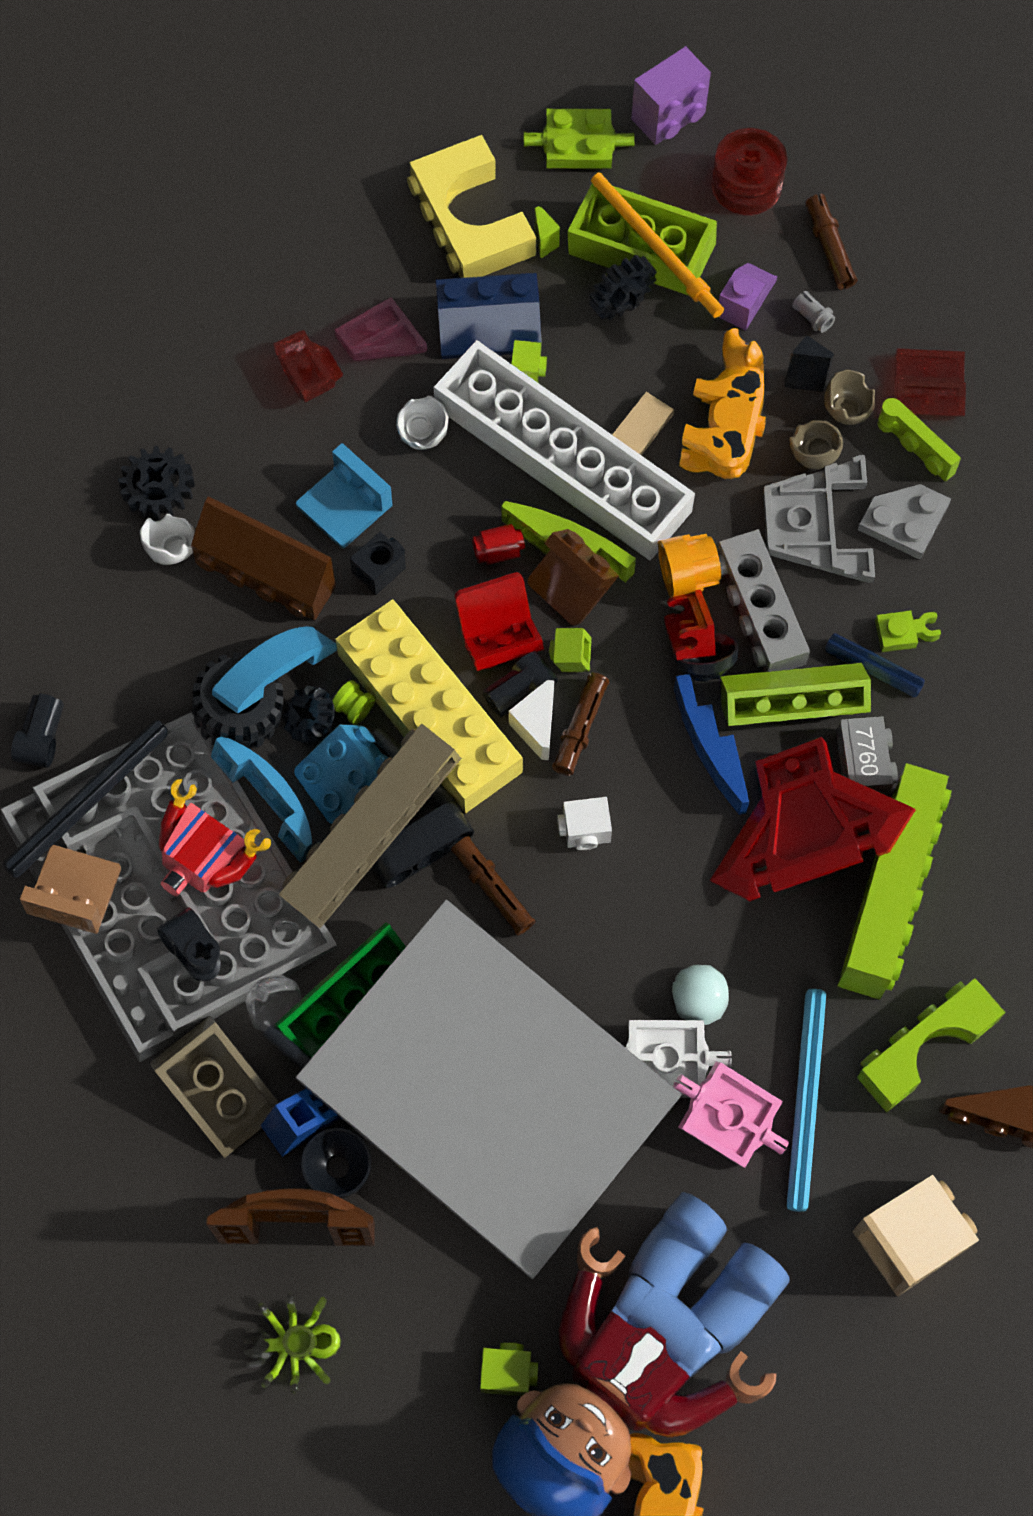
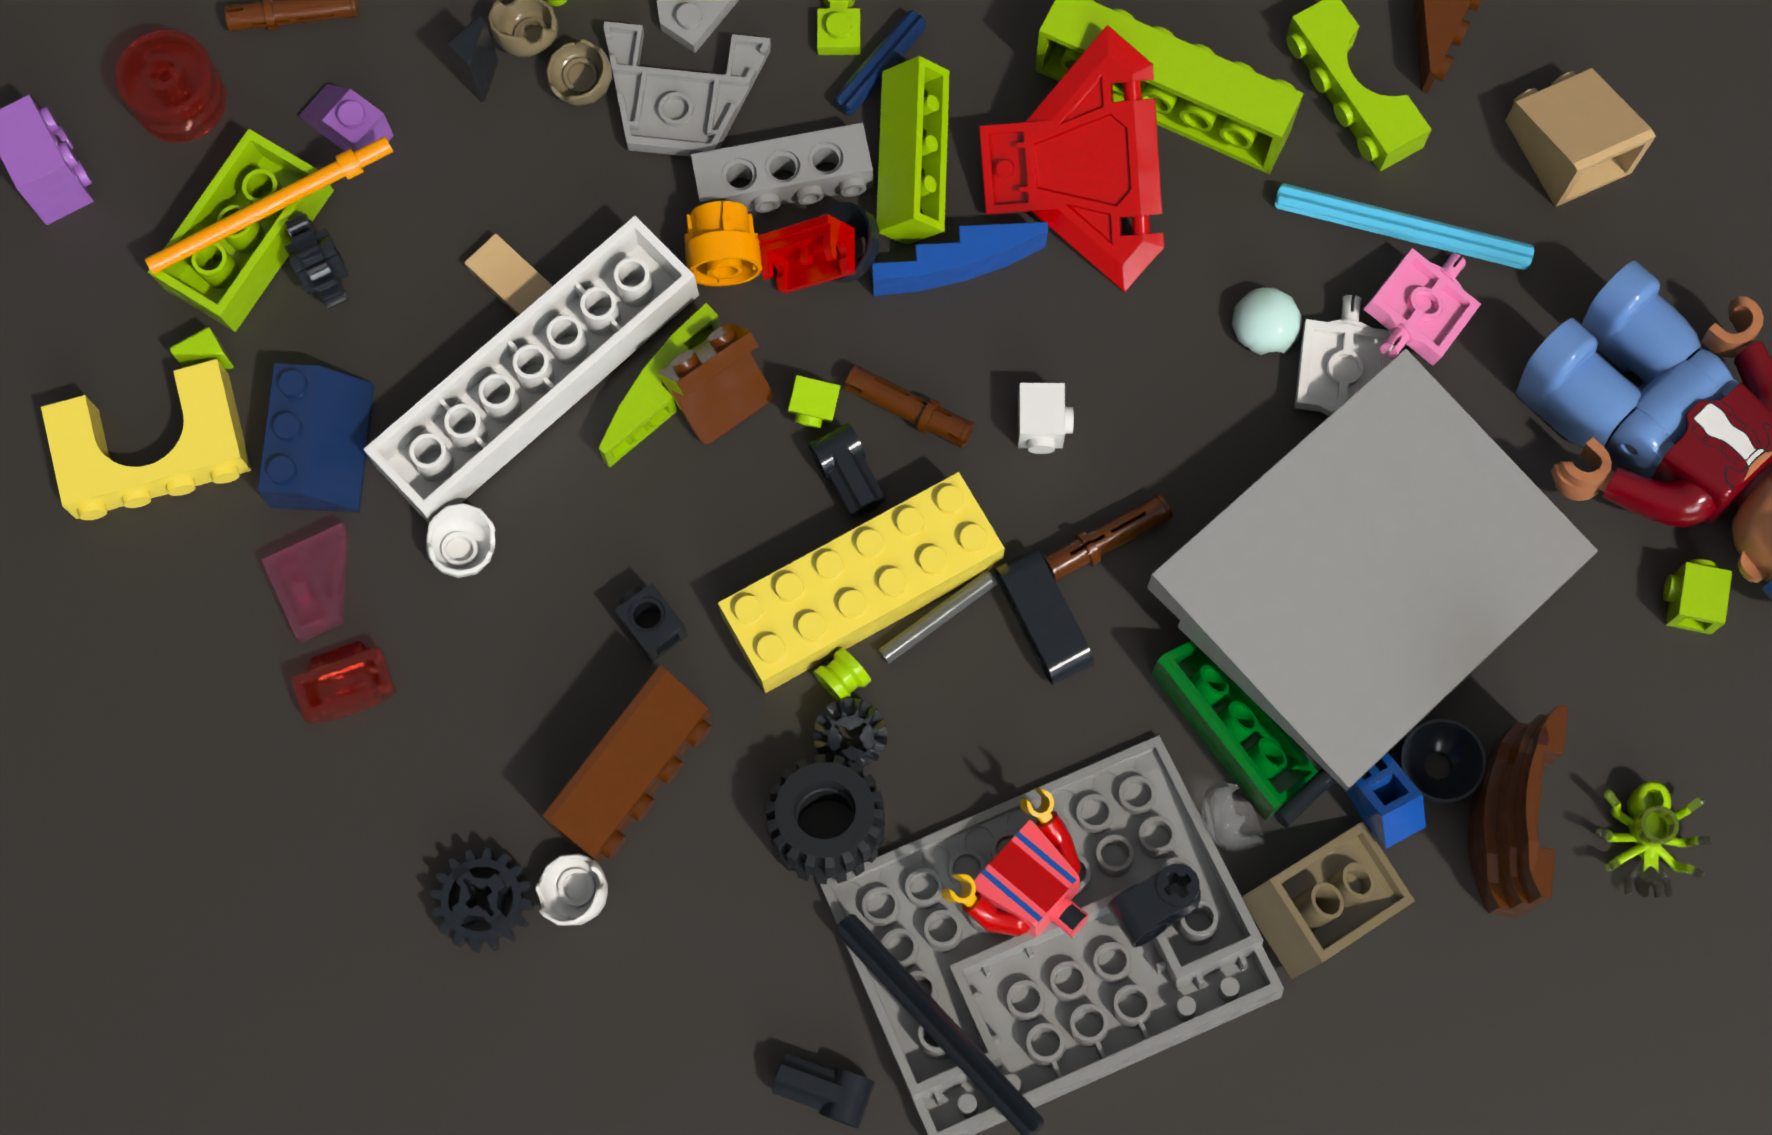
camera: 80 degrees left, 5 degrees up
medium nougat bracket [20,845,121,934] -> none
dark azure slope [211,736,312,863] -> none
dark azure slope [212,627,337,714] -> none
dark tan brick [279,723,462,928] -> none
dark azure bracket [294,724,389,824] -> none
dark azure bracket [296,443,393,549] -> none
red bracket [454,572,544,671] -> none
red brick [472,523,525,565] -> none
white slope [509,680,554,760] -> none
lime plate [511,340,547,383] -> none
lime plate [524,109,634,169] -> none
light orange animal [679,328,766,479] -> none
light grey pin [792,291,835,332] -> none
light grey brick [836,716,898,796] -> none

